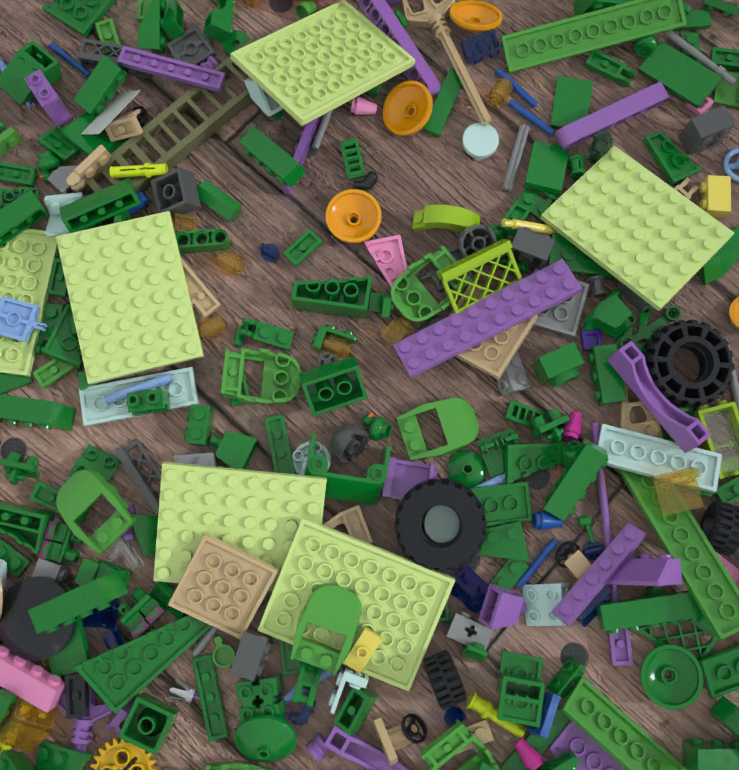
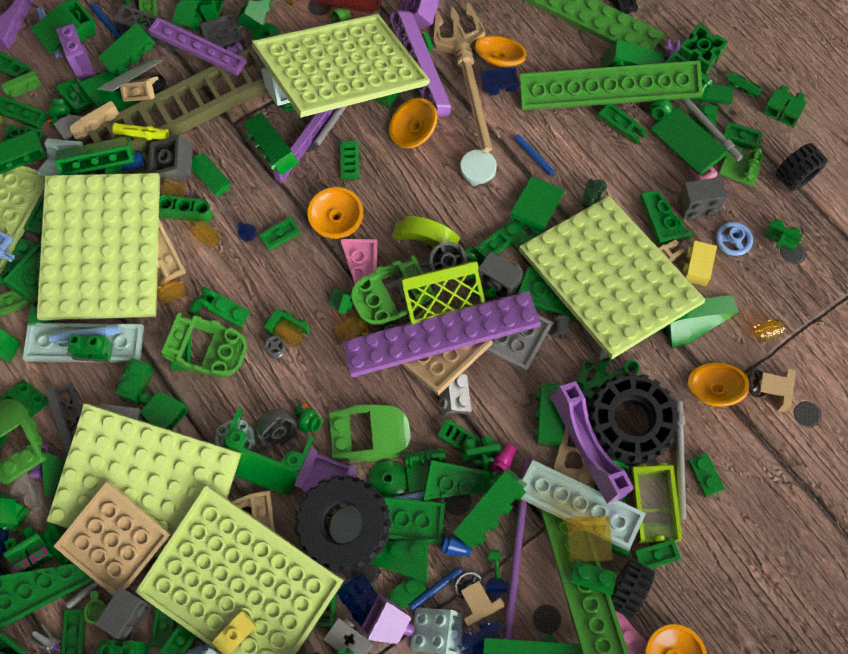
camera: 10 degrees right, 10 degrees down
green plate [264,414,295,474] -> none
bright green slope [290,583,362,675] -> none
green wedge [291,275,372,319] -> none
green brick [299,356,368,416] -> none
bright pink cone [350,97,377,115] -> none
black arm [354,171,378,190] -> none
green tile [423,67,462,137] -> none
clear yellow brick [488,78,513,107] -> none
blue bar [495,67,538,108] -> none
light yellow piece [501,218,559,235] -> none
light grey axle [502,124,530,192] -> none
green piece [532,342,584,388] -> none
green tile [550,76,593,129] -> none
medium lavender plate [552,522,646,627] -> none
medium lavender beam [555,82,670,150] -> none
green bush [568,154,586,179] -> none
dark purple tile [580,329,603,351] -> none
green piece [583,290,632,340] -> none
medium lavender slope [606,554,682,586] -> none
none -> green plate [570,561,618,596]

